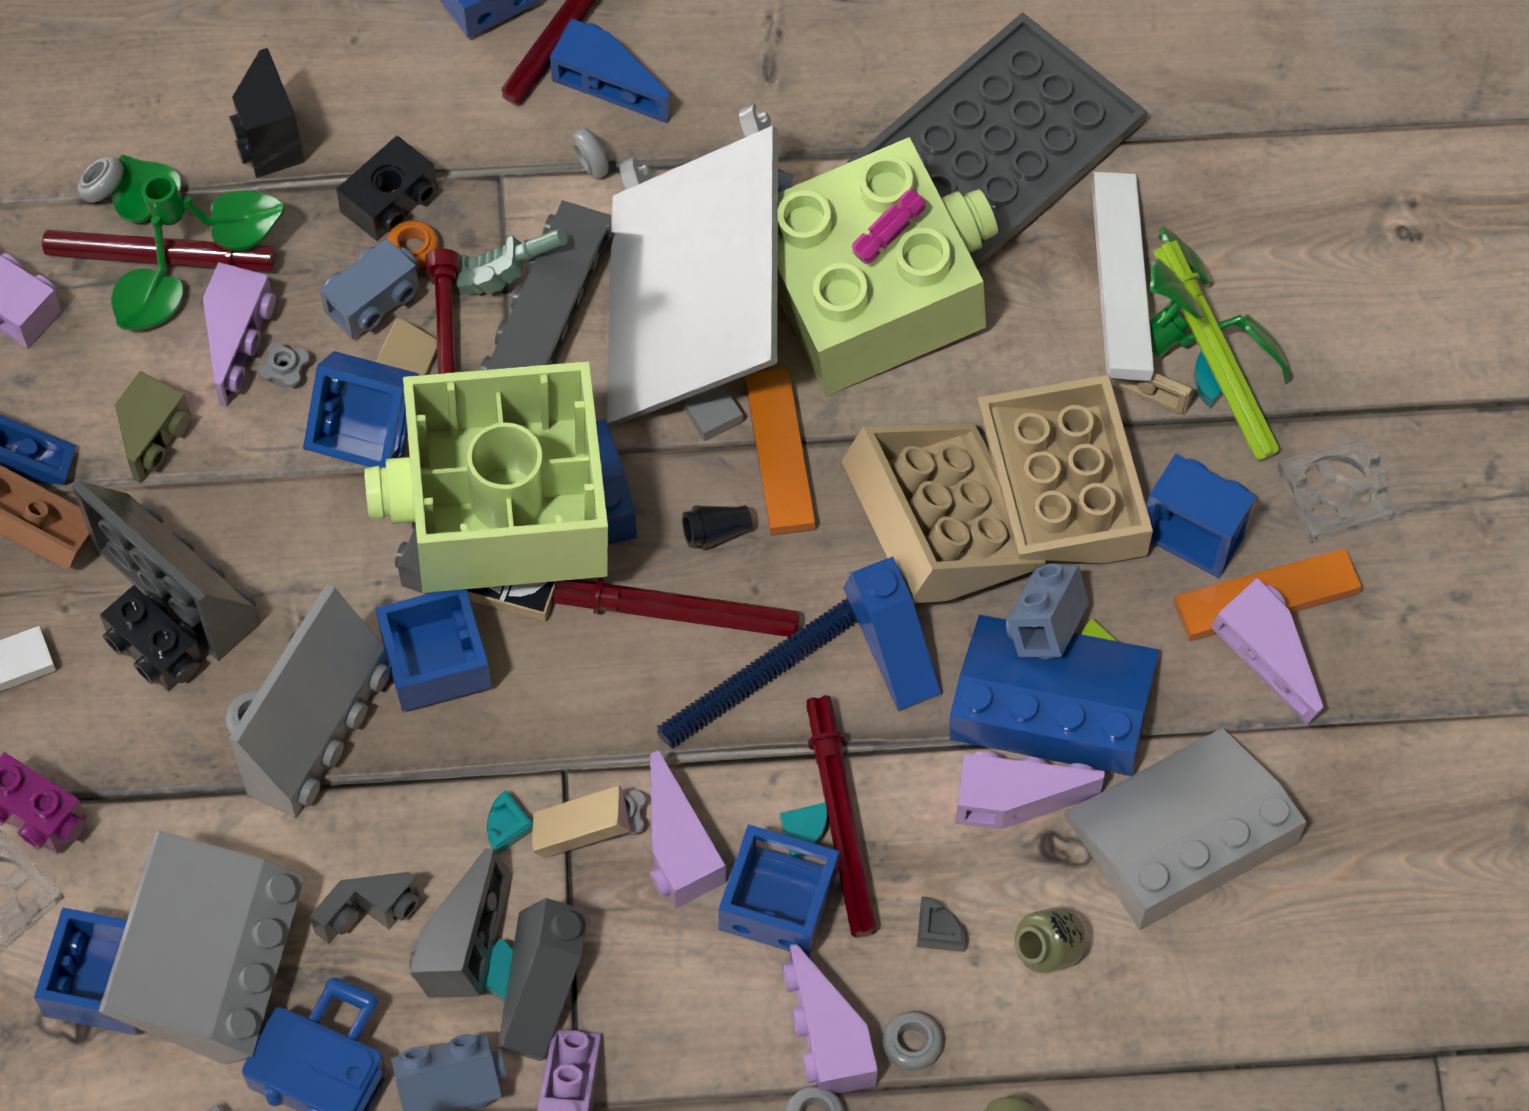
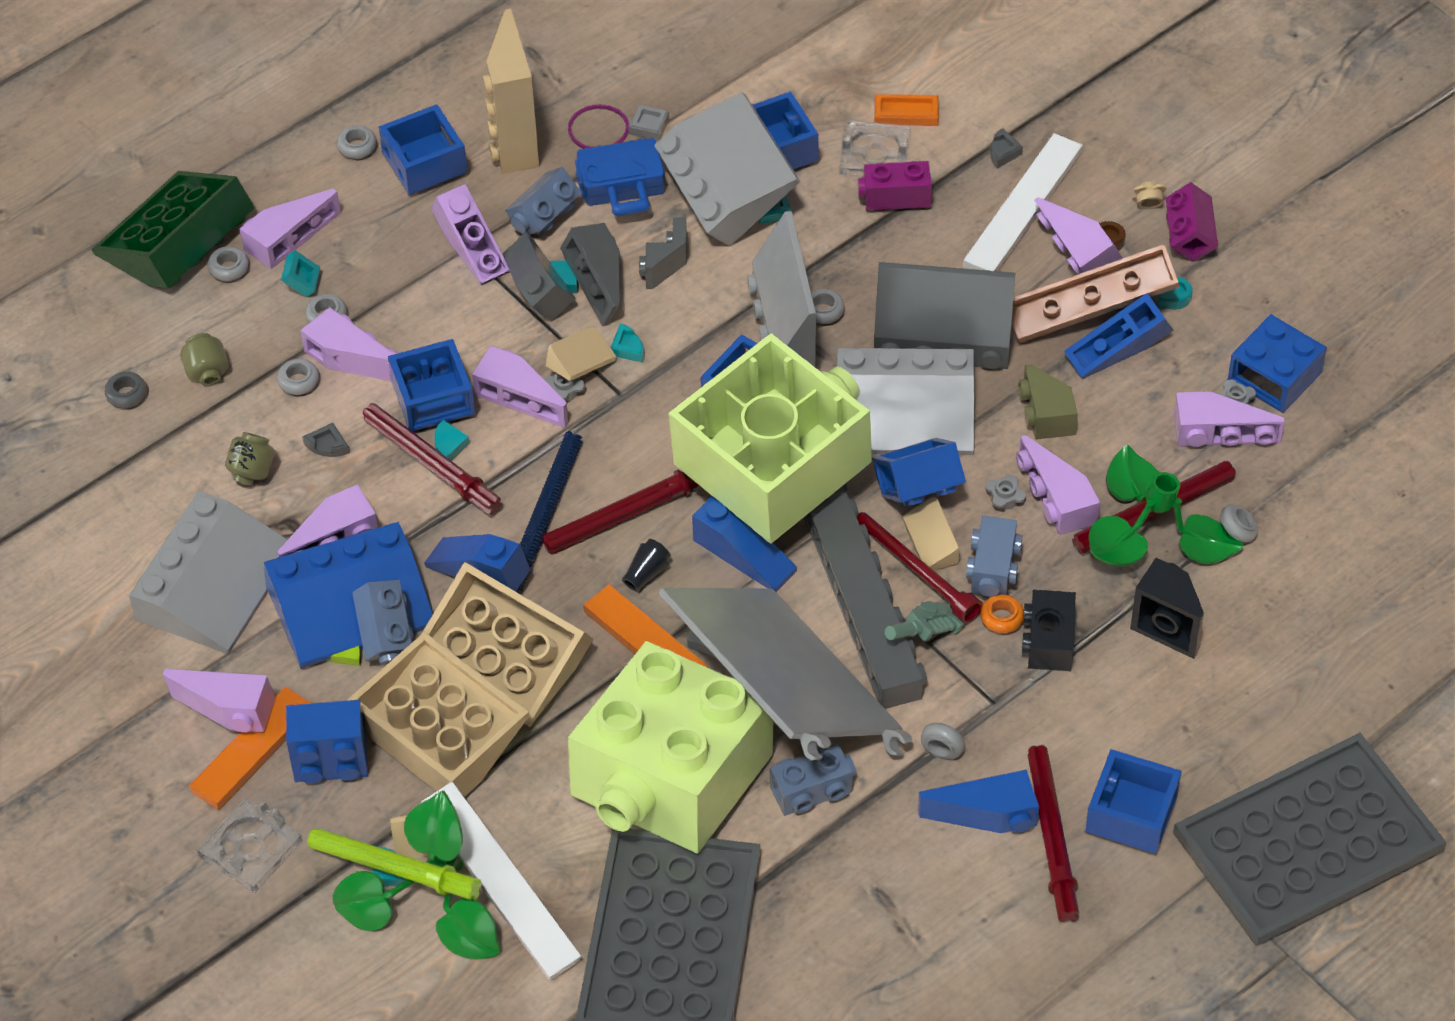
camera: 145 degrees right, 10 degrees down
dark pink axle [851,189,926,264] -> none
none -> light grey slope [837,348,974,455]

